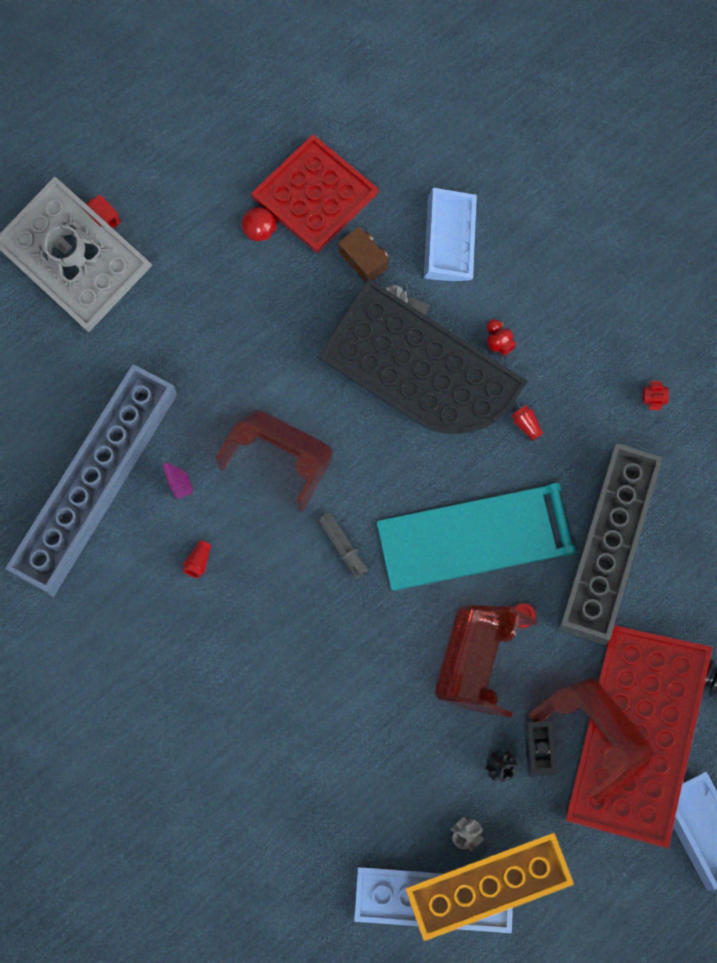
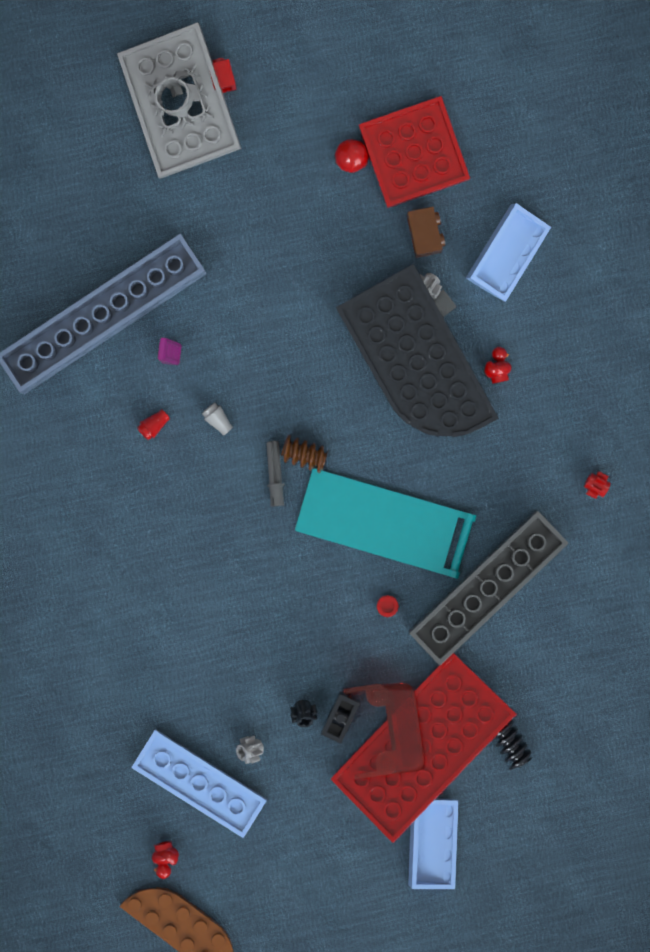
camera: 25 degrees right, 15 degrees up
clear red windscreen [216,410,333,512] -> none
light orange brick [405,833,574,941] -> none
clear red windscreen [435,605,537,718] -> none
red cone [511,405,544,441] -> none
none -> light grey cone [202,402,233,435]
none -> reddish brown piece [281,435,329,473]

